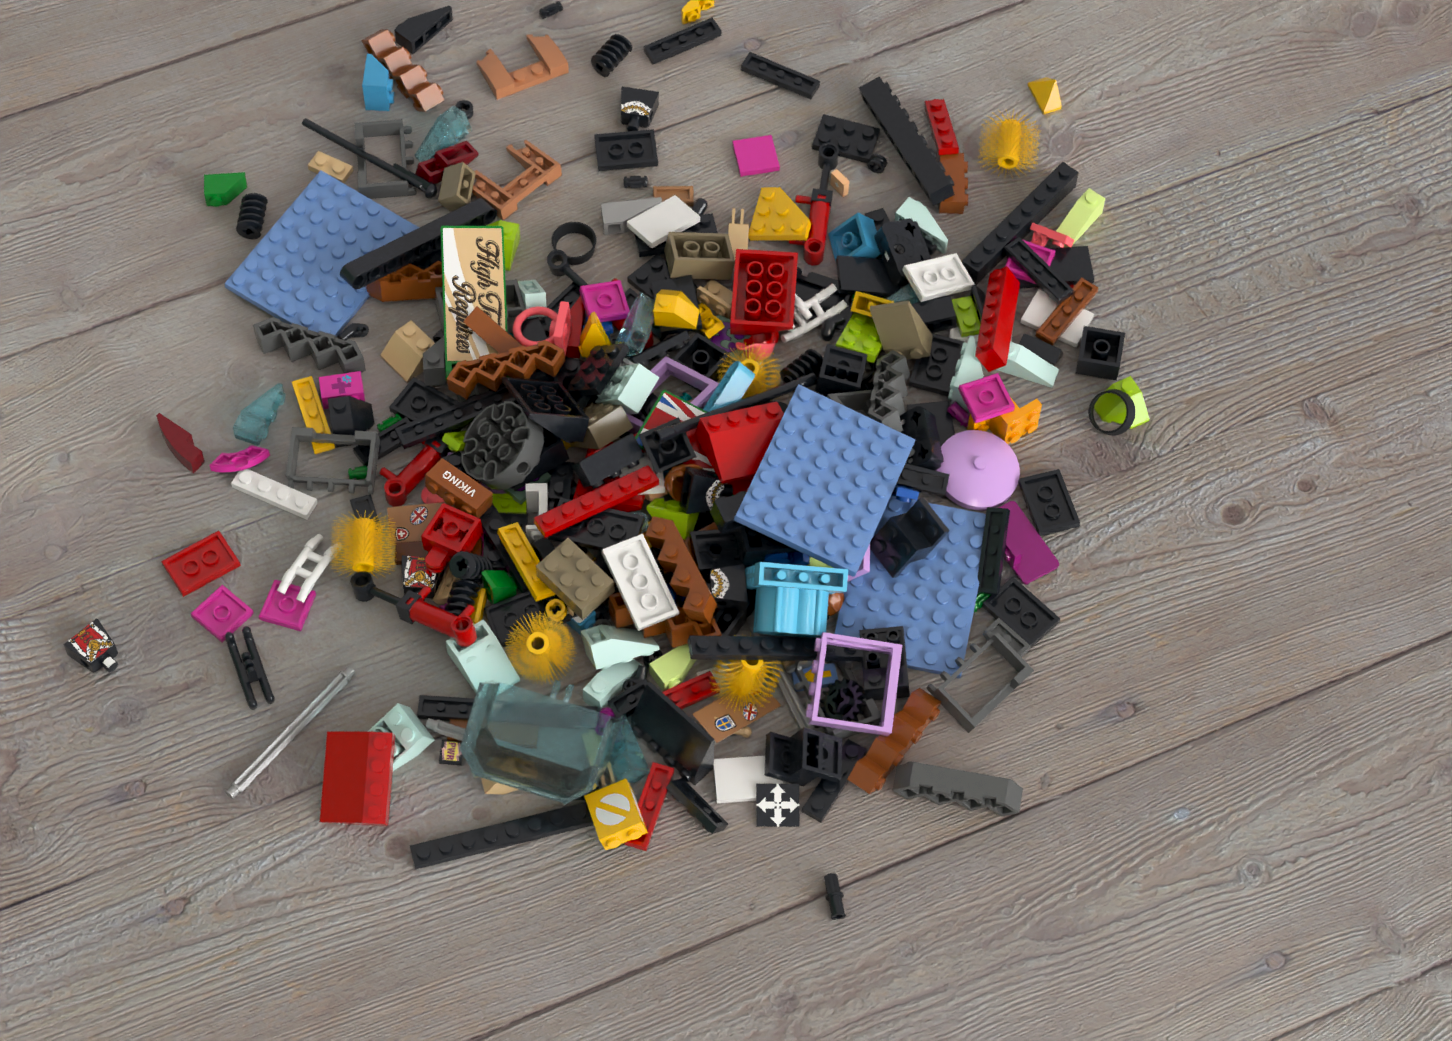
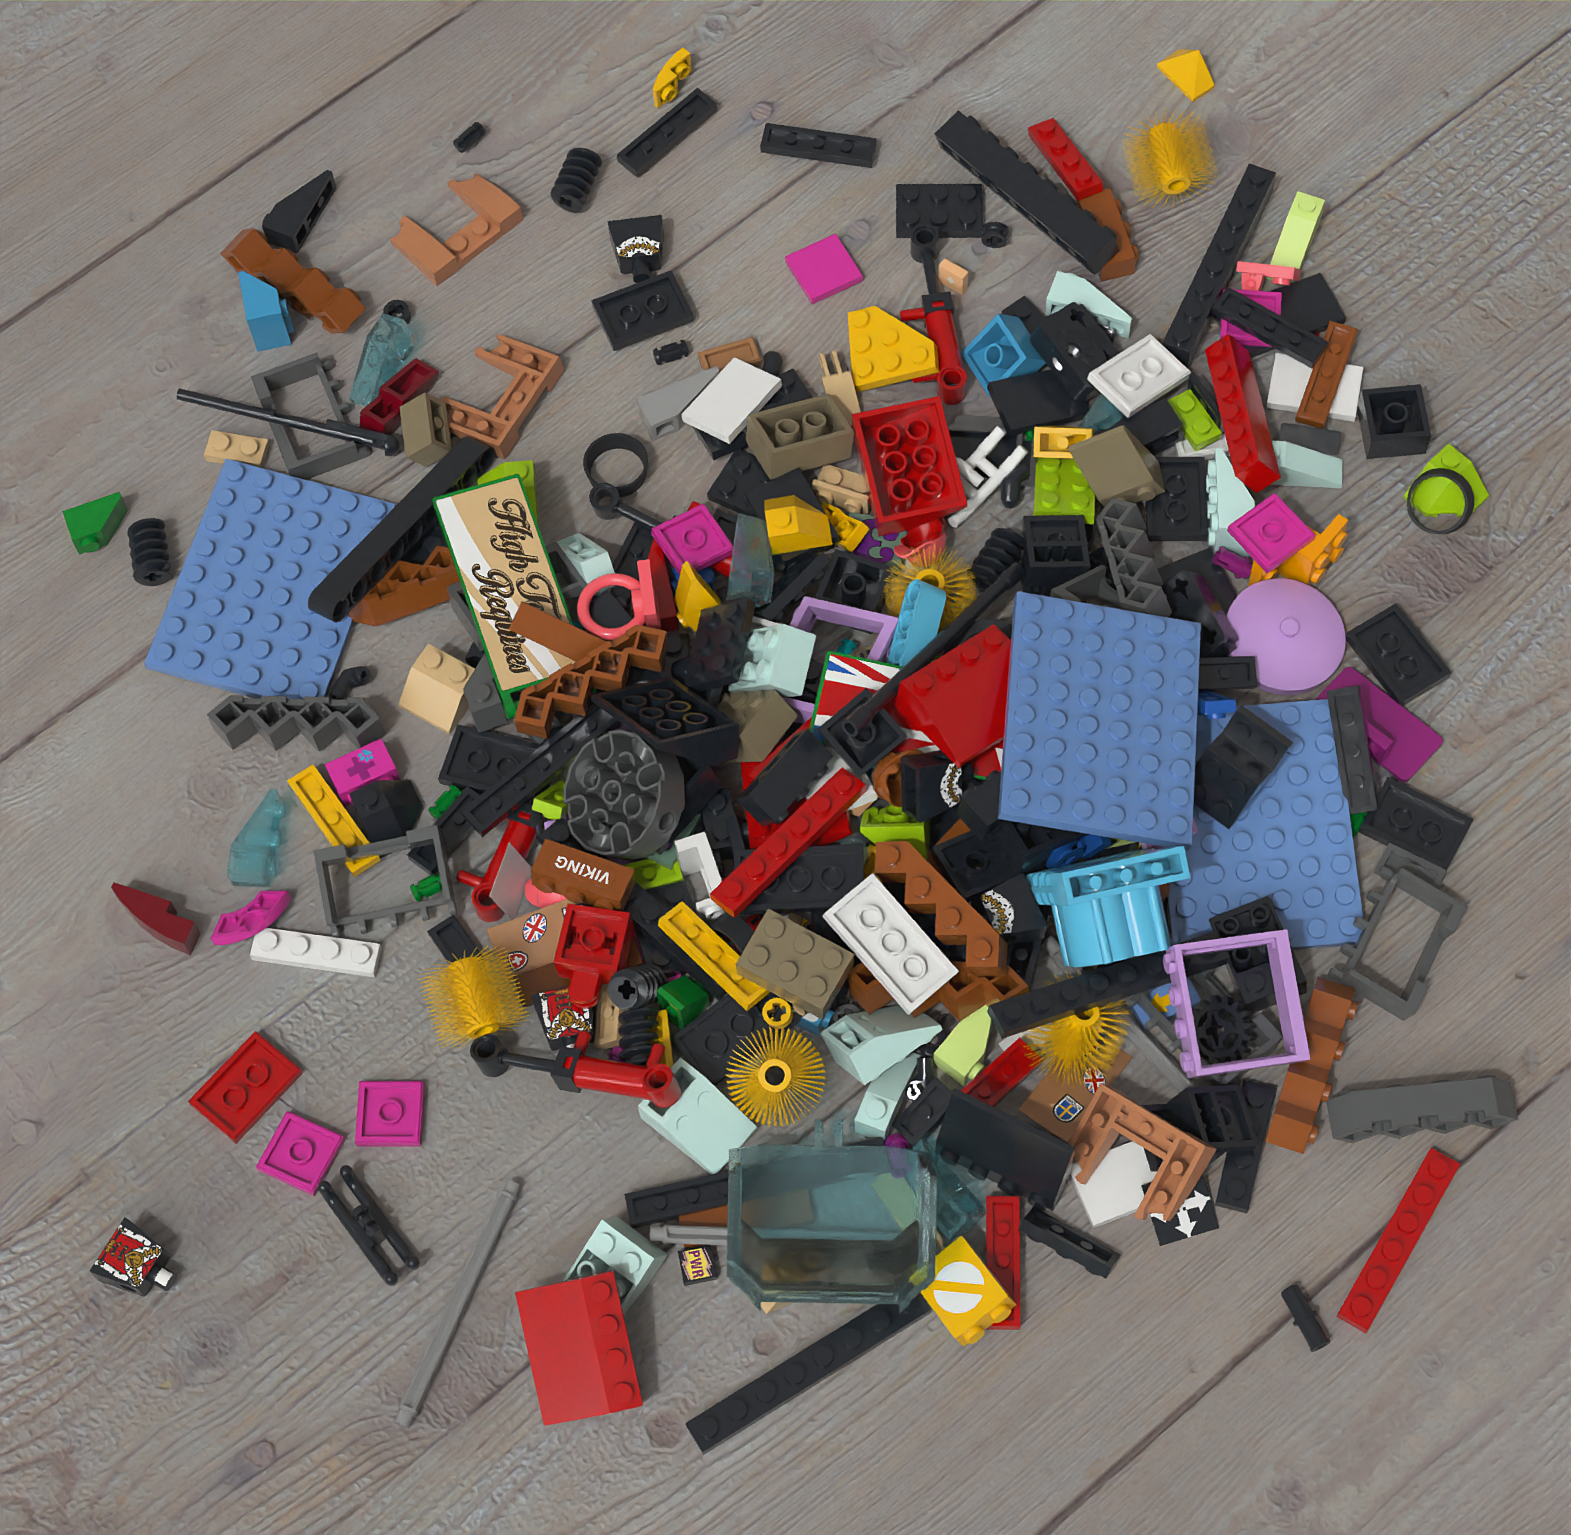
camera: 10 degrees left, 5 degrees up
white piece [277,534,342,603] -> none
none -> white sticker [490,842,532,920]
none -> nougat wedge [1069,1083,1216,1221]
none -> red plate [1336,1148,1460,1334]

